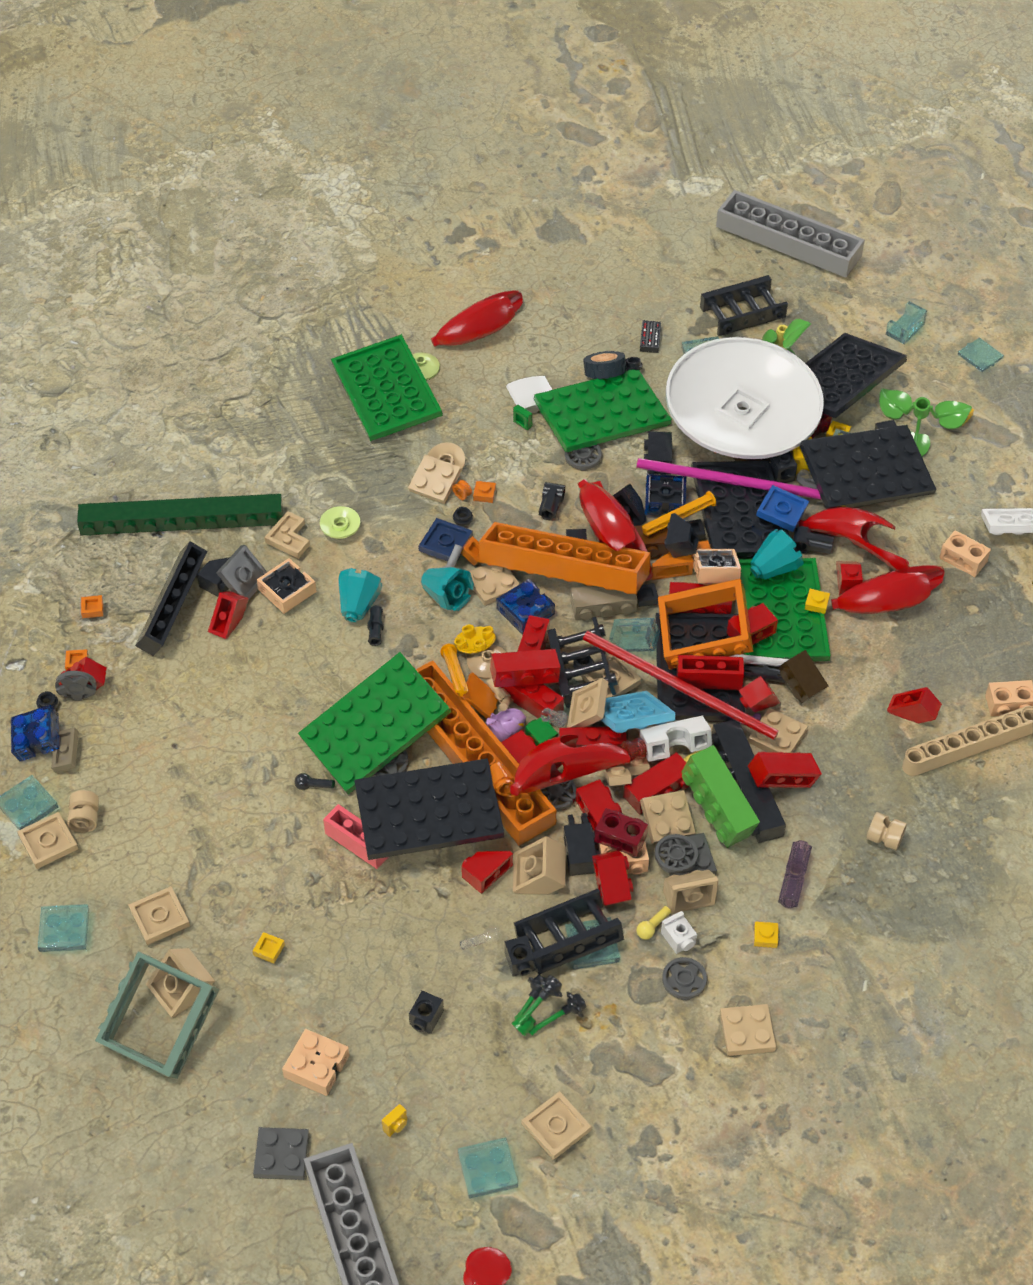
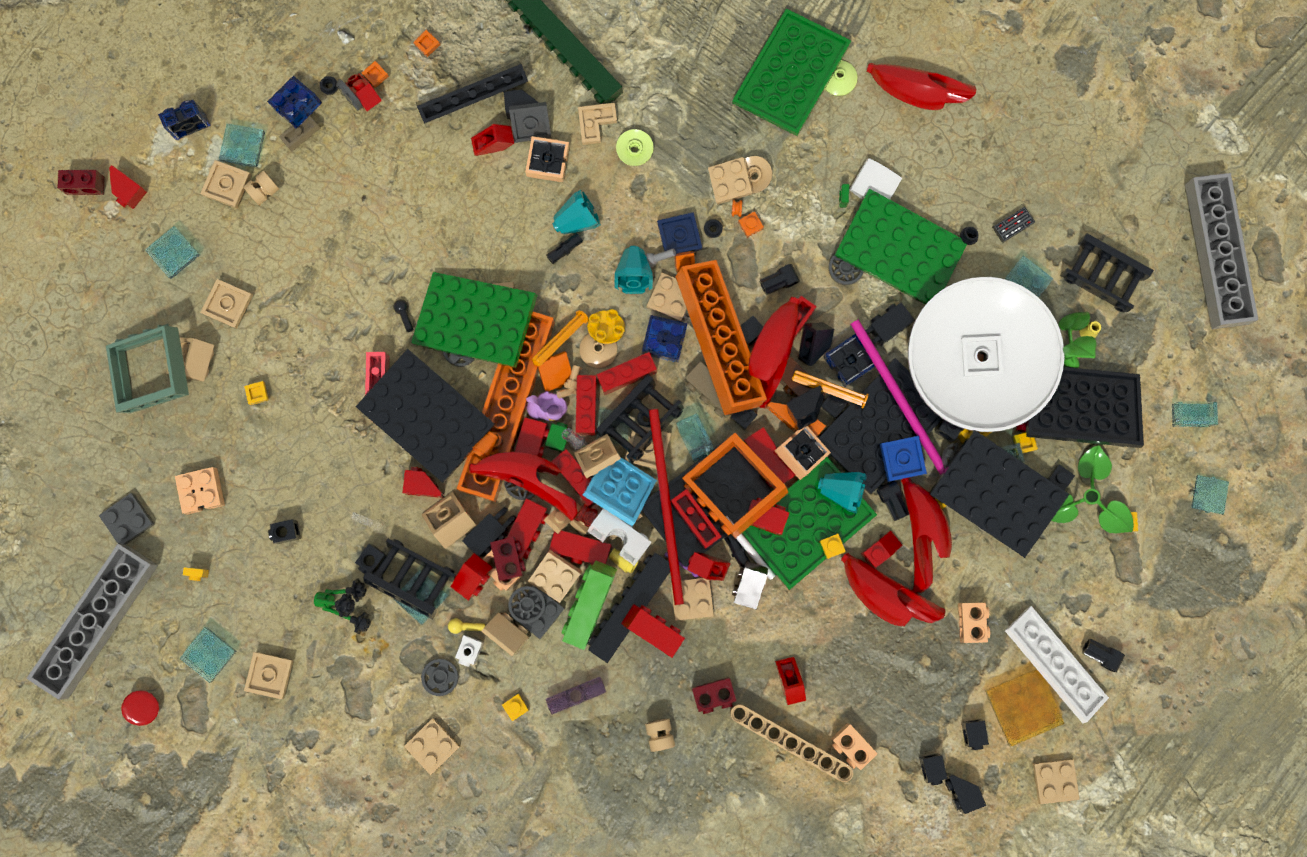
camera: 50 degrees right, 30 degrees up
red brick [490,649,561,687] -> none
black wheel [583,351,627,379] -> none
none -> dark red brick [692,677,736,714]

